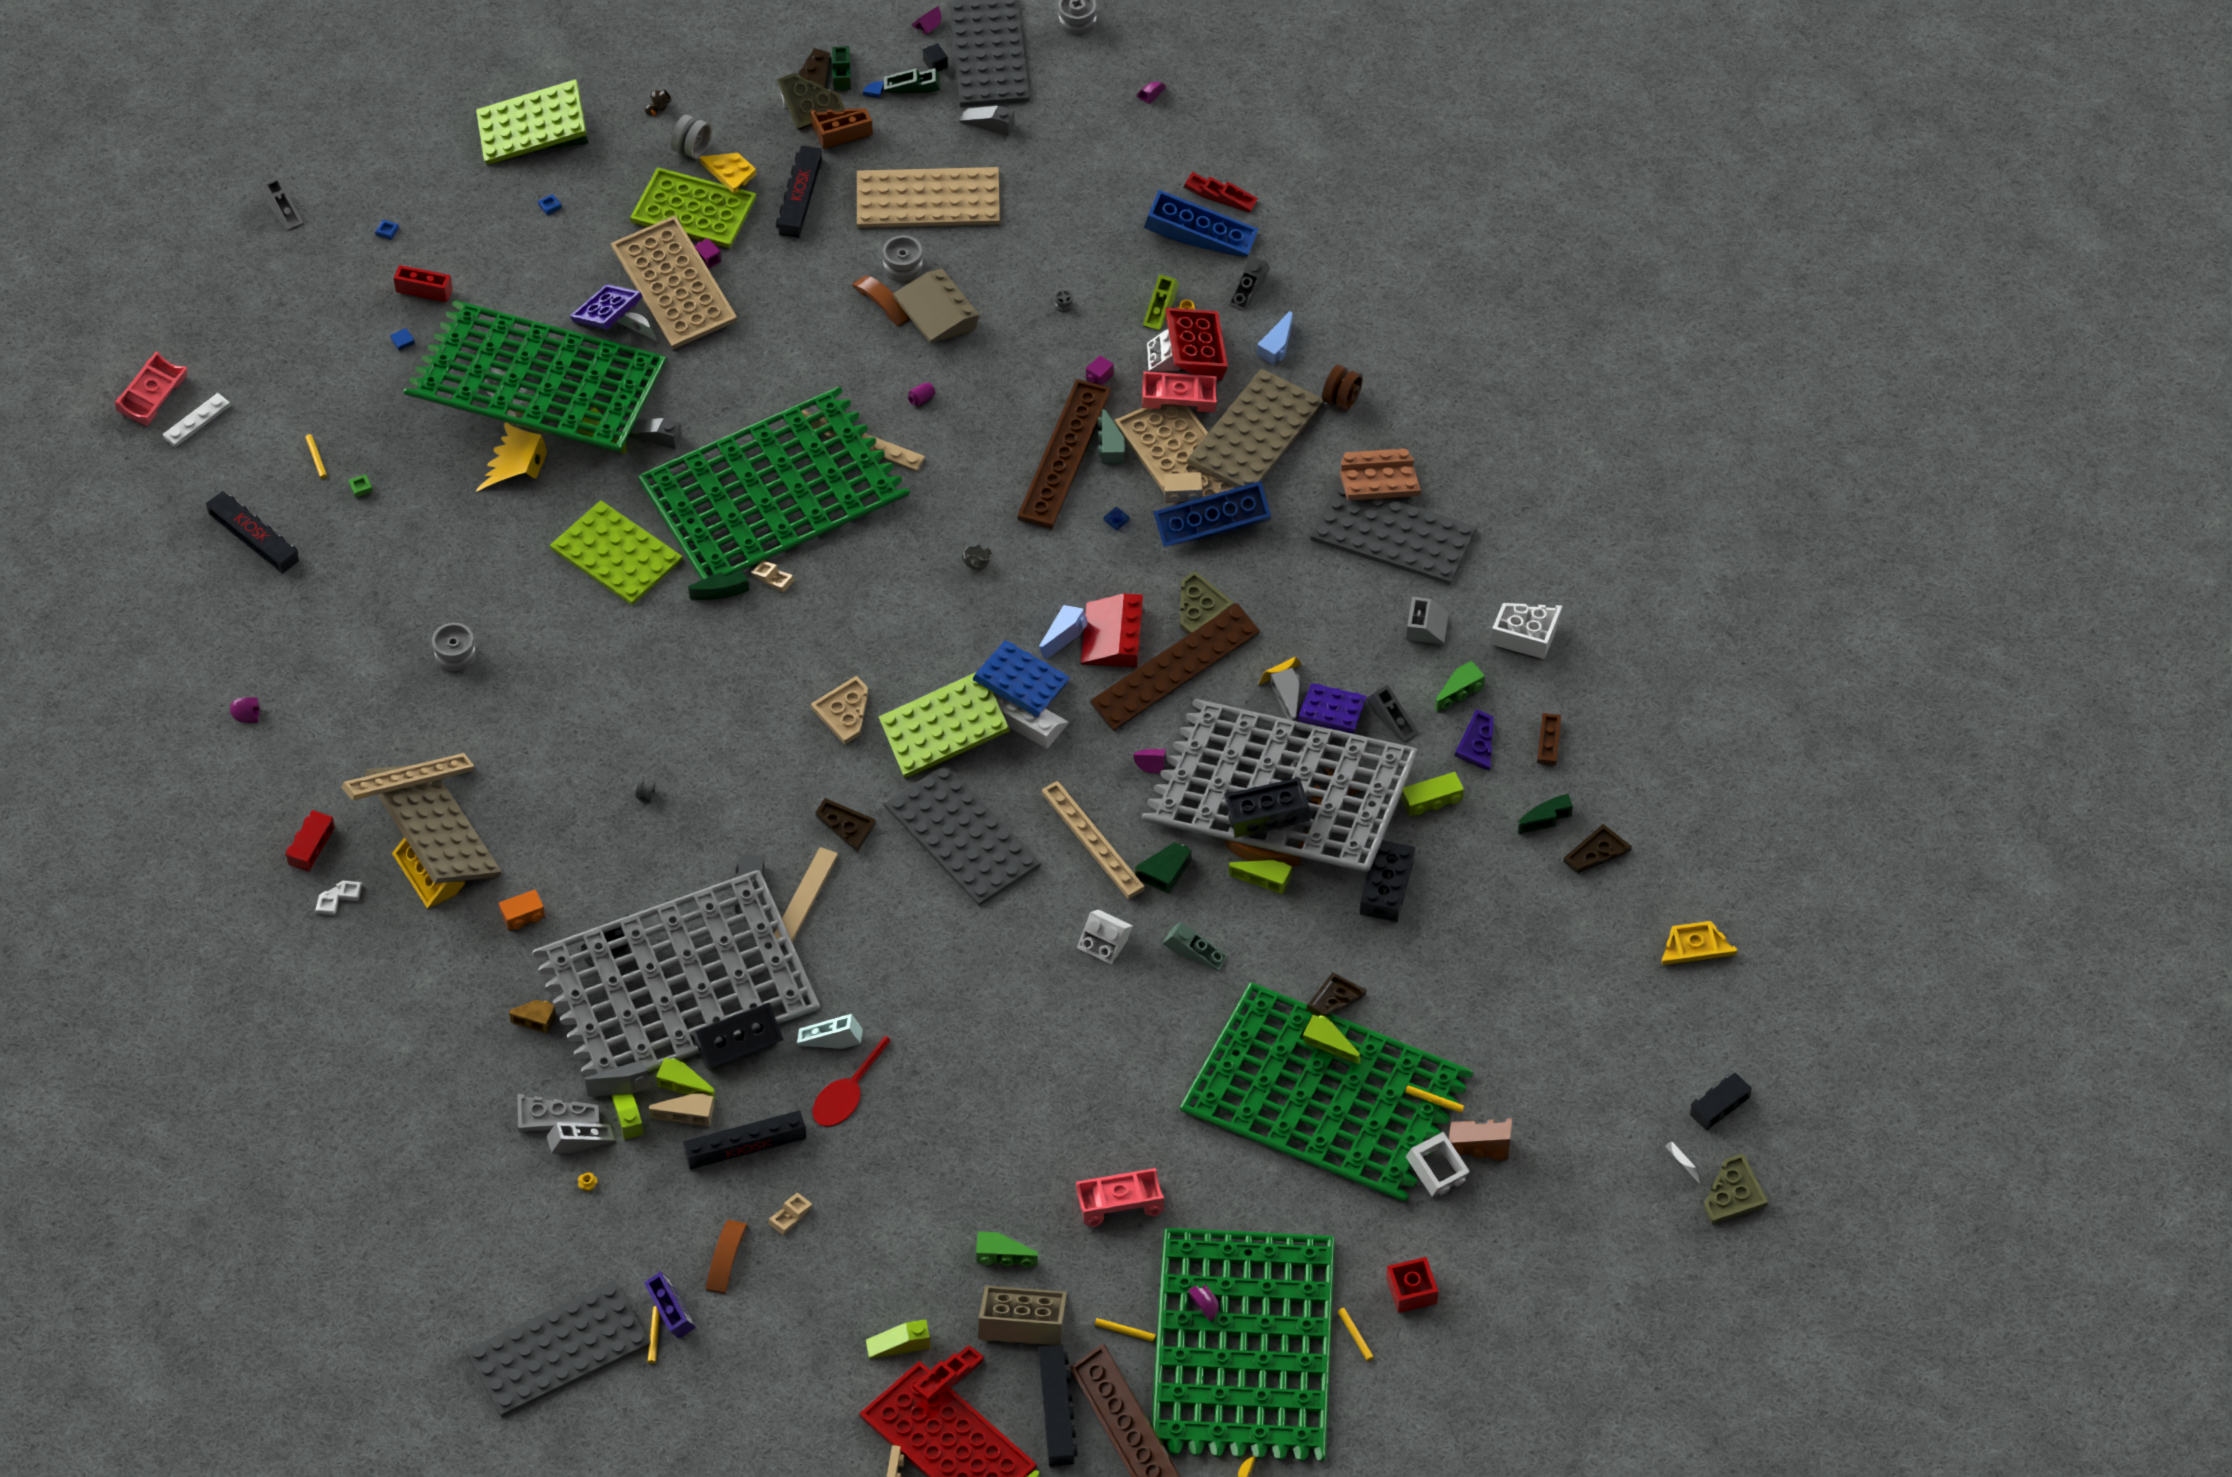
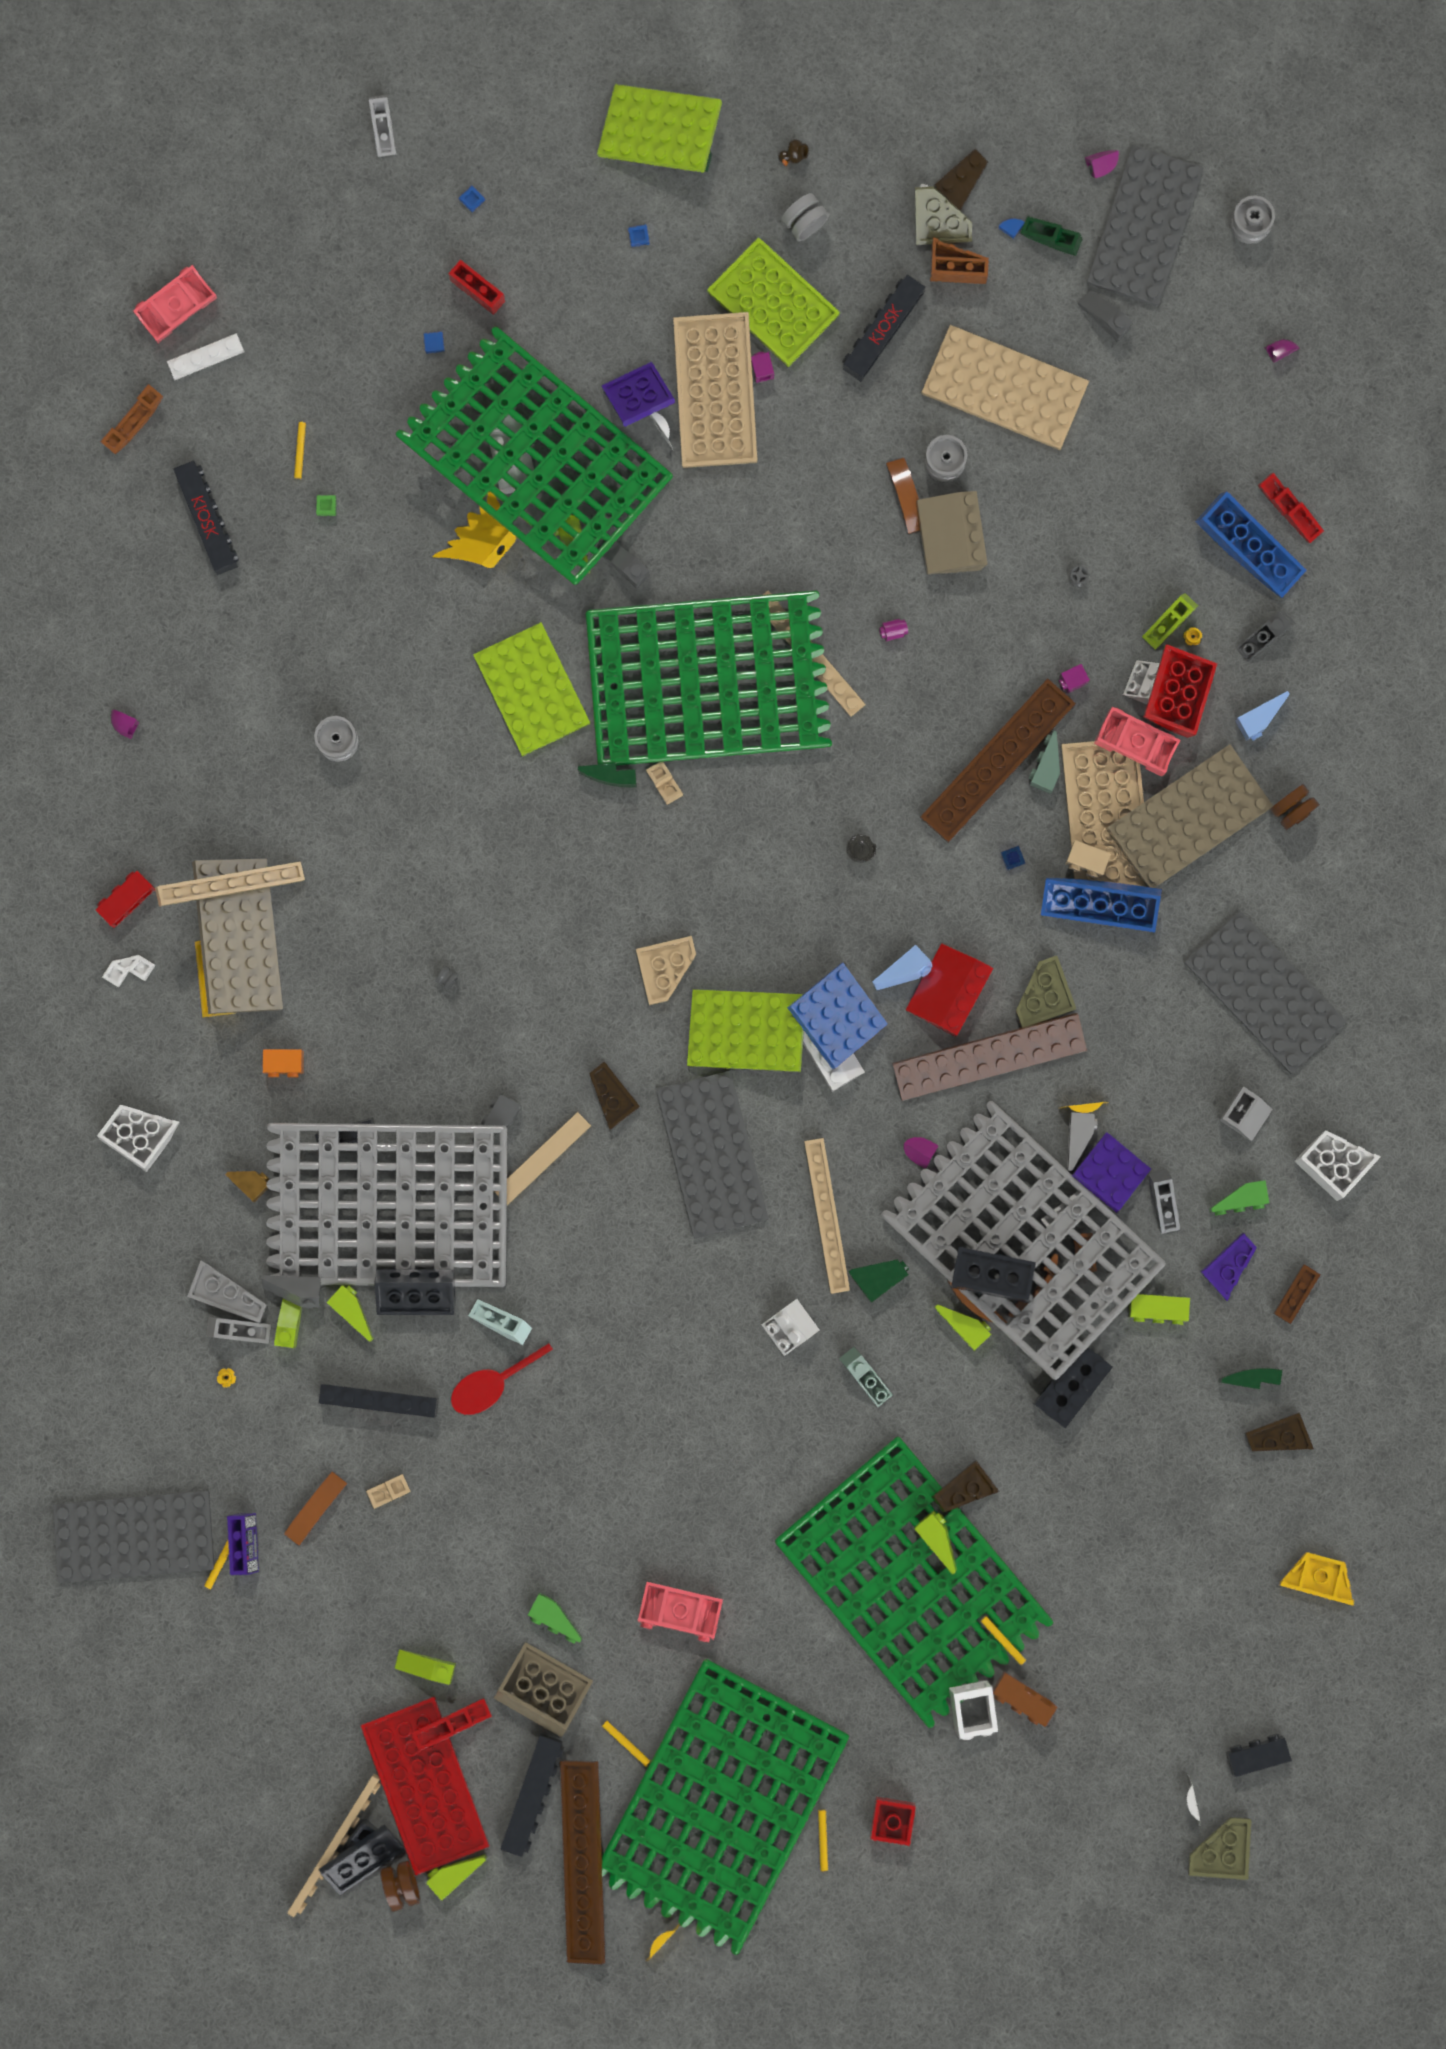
camera: 25 degrees right, 30 degrees up
tan slope [649,1094,714,1126] -> none
yellow wing [699,153,756,194] -> none
dark green slope [832,46,851,90] -> none
black brick [923,43,948,72] -> none
magenta brick [1188,1284,1218,1322] -> none
nougat plate [1340,449,1421,501] -> none
none -> white wedge [97,1105,179,1172]
none -> dark orange slope [101,384,163,454]

